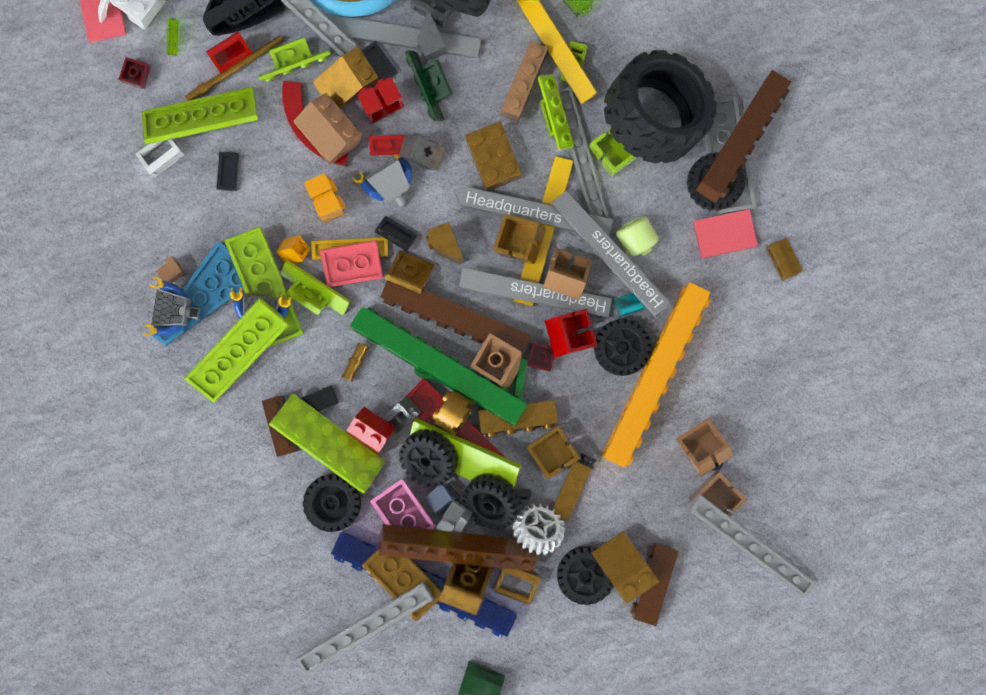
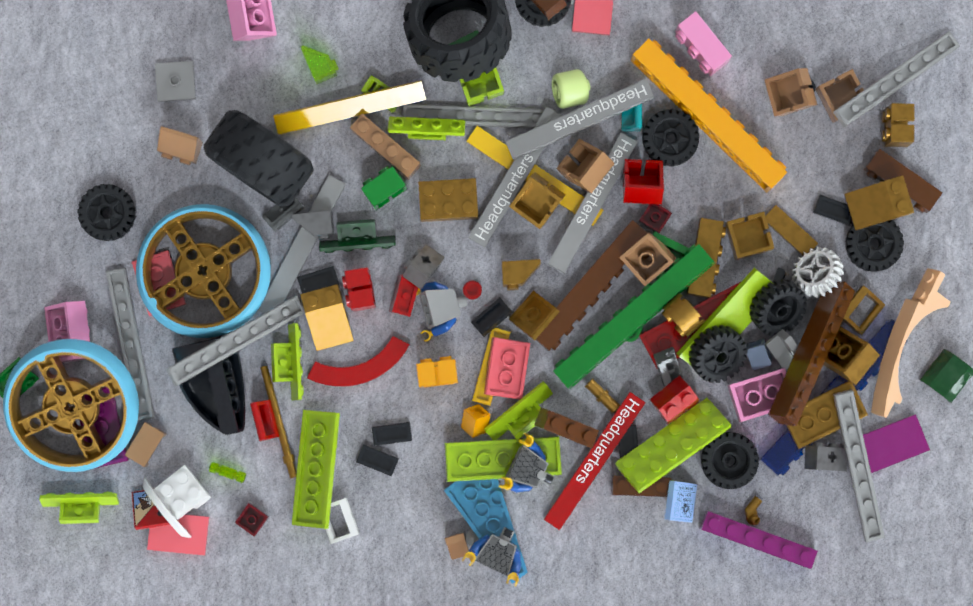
camera: 65 degrees left, 0 degrees up
lime tile [184,297,290,403] -> none
medium nougat slope [294,93,362,164] -> none
black bush [577,453,597,469] -> none
none -> green piece [361,166,407,211]
none -> black tile [372,422,412,446]
none -> red plate [463,280,482,300]
none -> reddish brown brick [534,407,599,448]
none -> red tile [544,392,646,530]
none -> light blue tile [664,481,697,523]
none -> bright pink brick [675,11,732,76]
none -> magenta brick [699,511,818,569]
none -> pearl gold arm [745,496,762,525]
none -> flat silver brick [804,442,847,472]
none -> black tile [813,195,852,226]
none -> magenta tile [863,414,930,473]
none -> light nougat slope [871,268,950,418]
none -> pearl gold piece [881,103,915,147]

